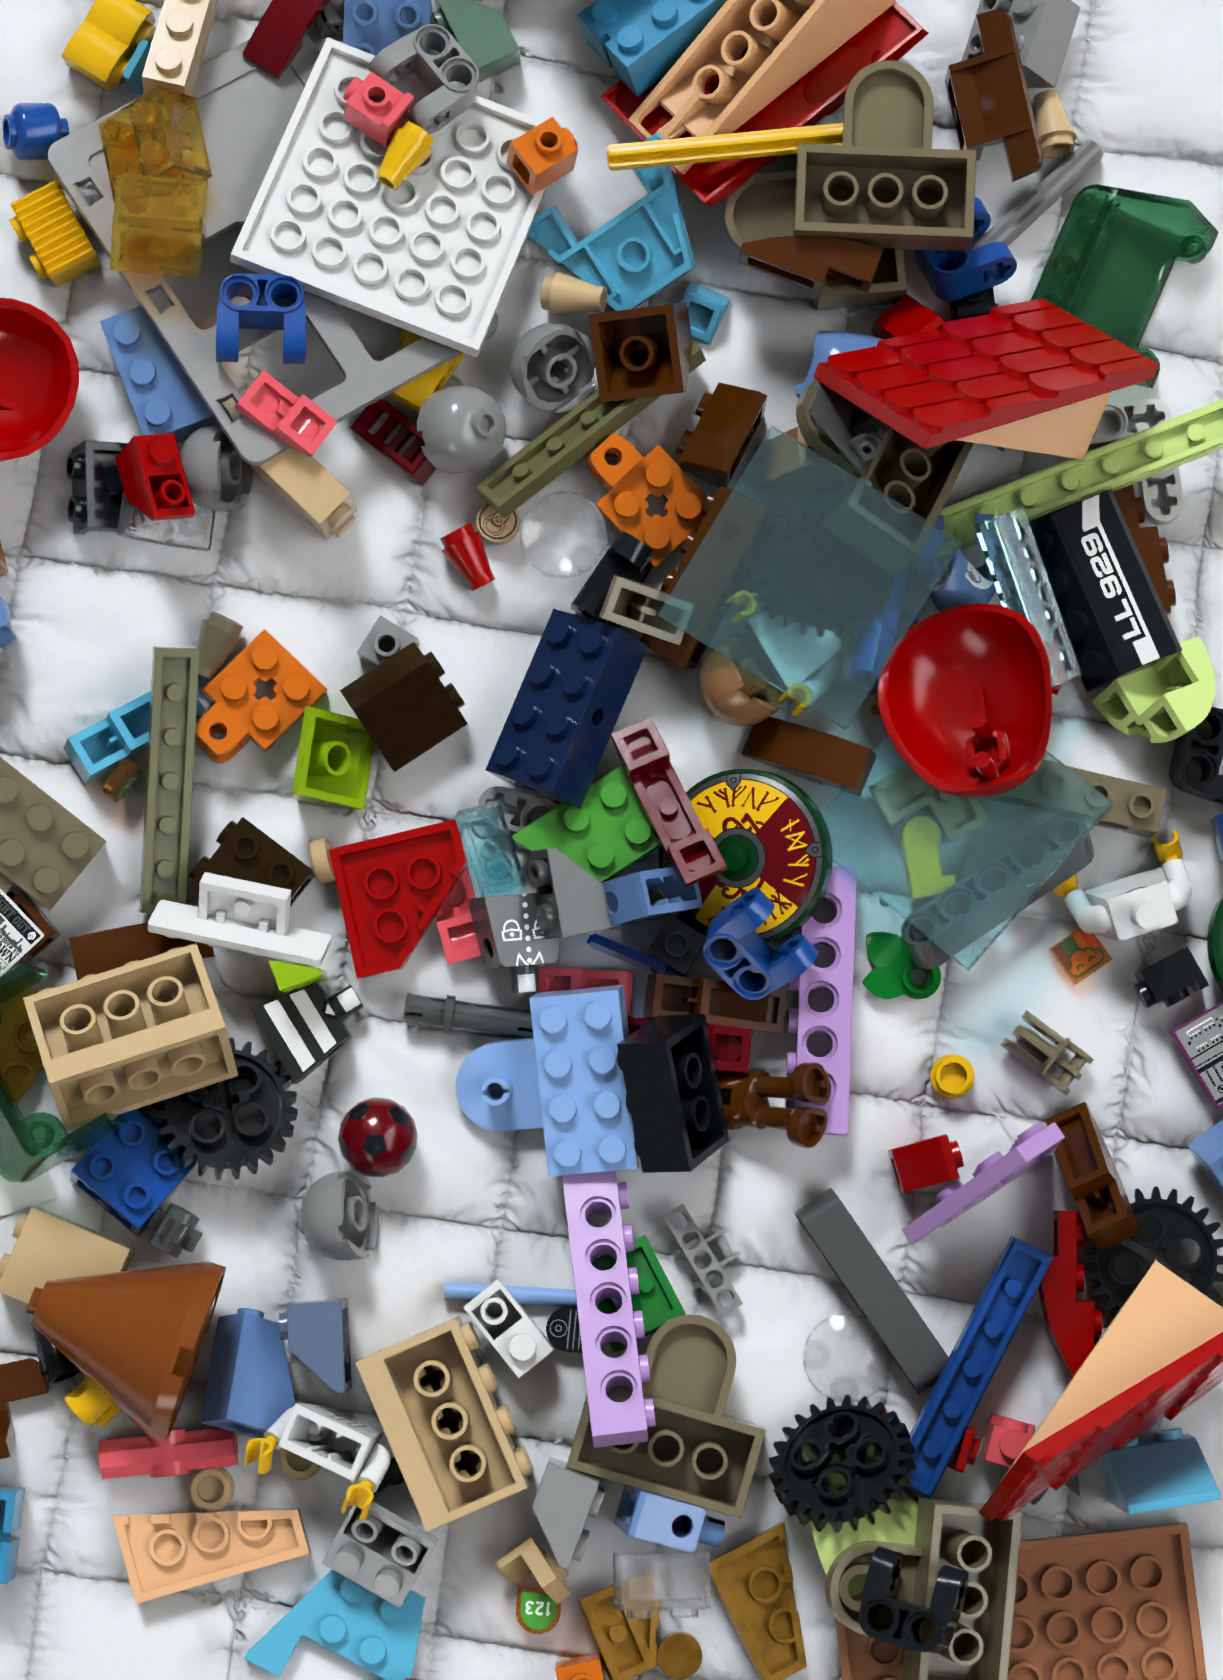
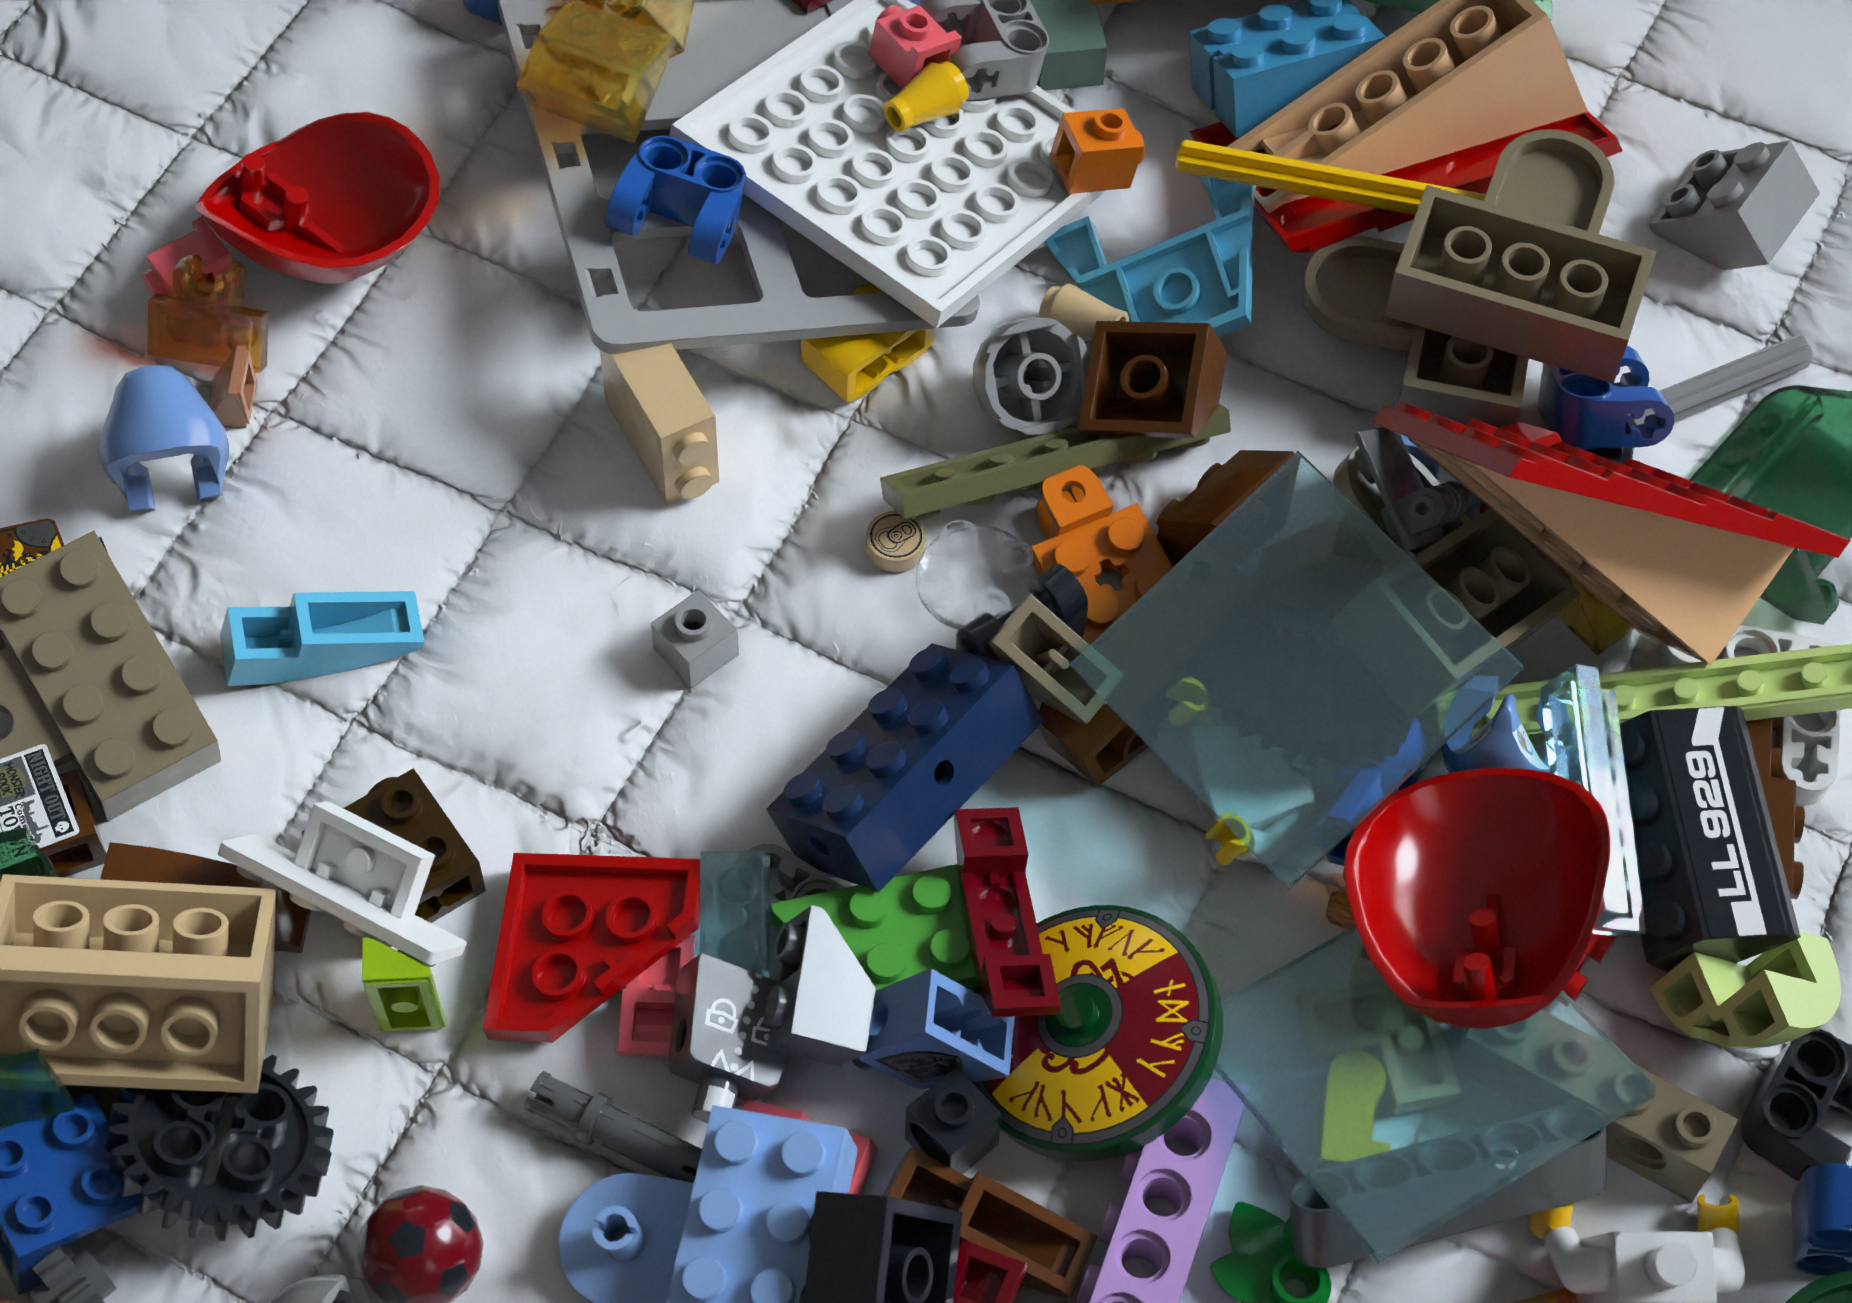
camera: 15 degrees right, 25 degrees down
yellow brick [9,180,101,287] -> none
black bracket [66,441,138,535] -> none
medium blue wedge [100,306,233,443] -> none
clear orange tile [103,757,147,802] -> none
red slope [115,433,196,521] -> none
clear slope [117,492,216,551] -> none
olive plate [139,646,200,913] -> none
light grey cylinder [180,424,253,512] -> none
orange plate [195,629,327,764] -> none
dark tan cone [196,611,244,679] -> none
coral slope [234,370,338,457] -> none
torso [250,982,364,1083] -> none
lime slope [292,706,374,810] -> none
tan tile [309,838,336,884] -> none
dark brown brick [340,642,468,772] -> none
dark red slope [350,398,437,485] -> none
light grey cylinder [417,386,506,474] -> none
red cone [440,523,495,591] -> none
clear blue piece [586,933,670,976] -> none
medium azure slope [680,282,731,345] -> none
medium nougat cylinder [699,636,783,726] -> none
blue piece [703,888,818,1000] -> none
reddish brown slope [739,235,883,294] -> none
reddish brown slope [741,717,877,797] -> none
reddish brown plate [945,9,1043,182] -> none
tan cone [1034,90,1077,159] -> none

